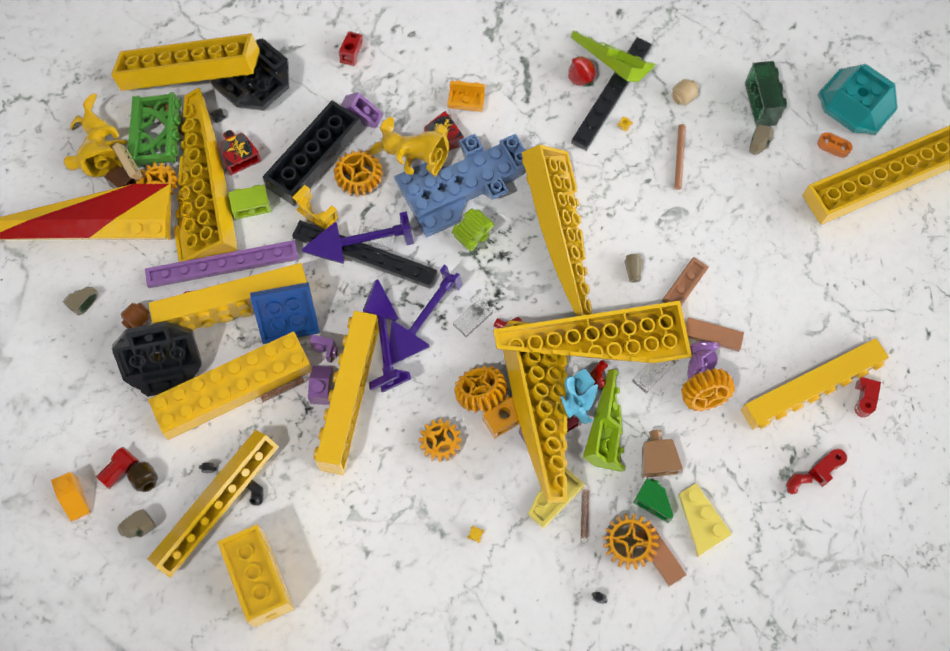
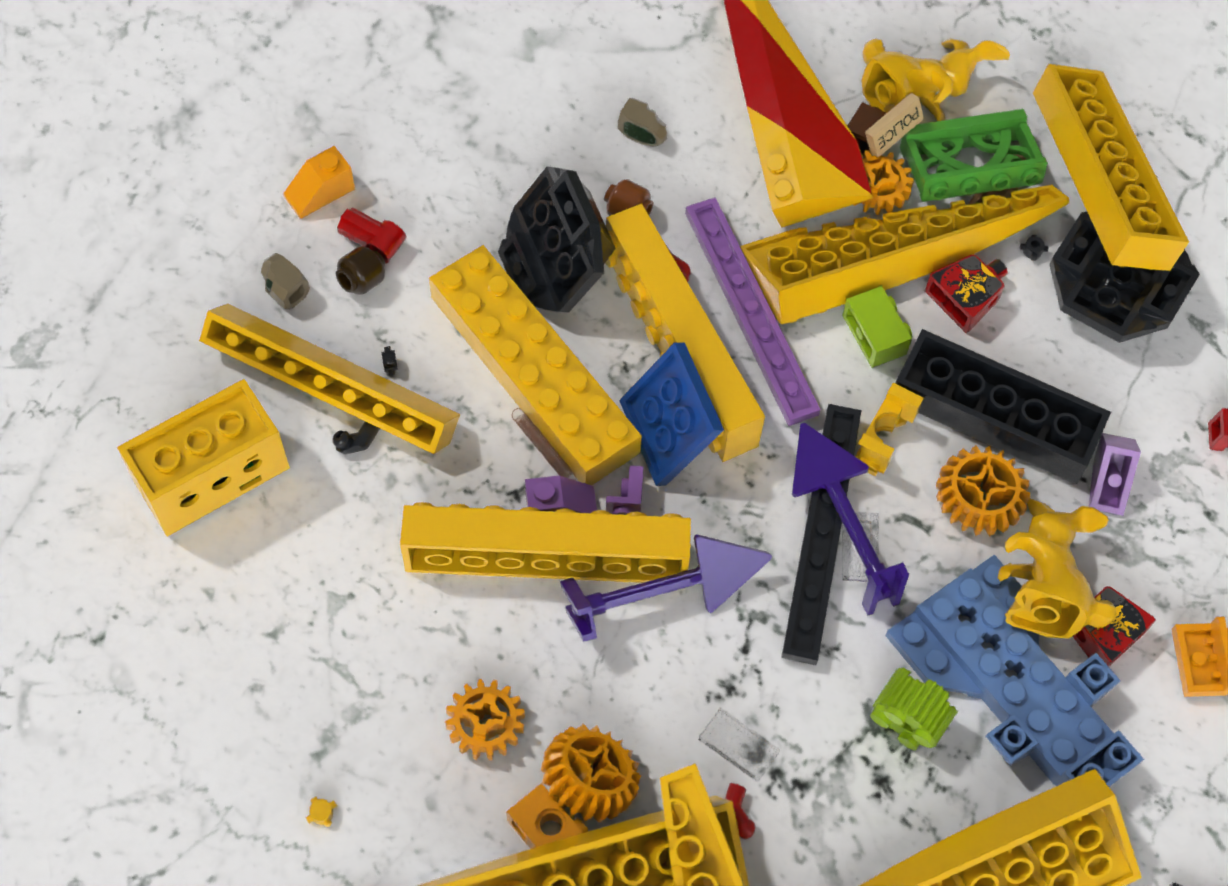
camera: 80 degrees right, 5 degrees down
dark purple piece [389,264,463,365] -> none

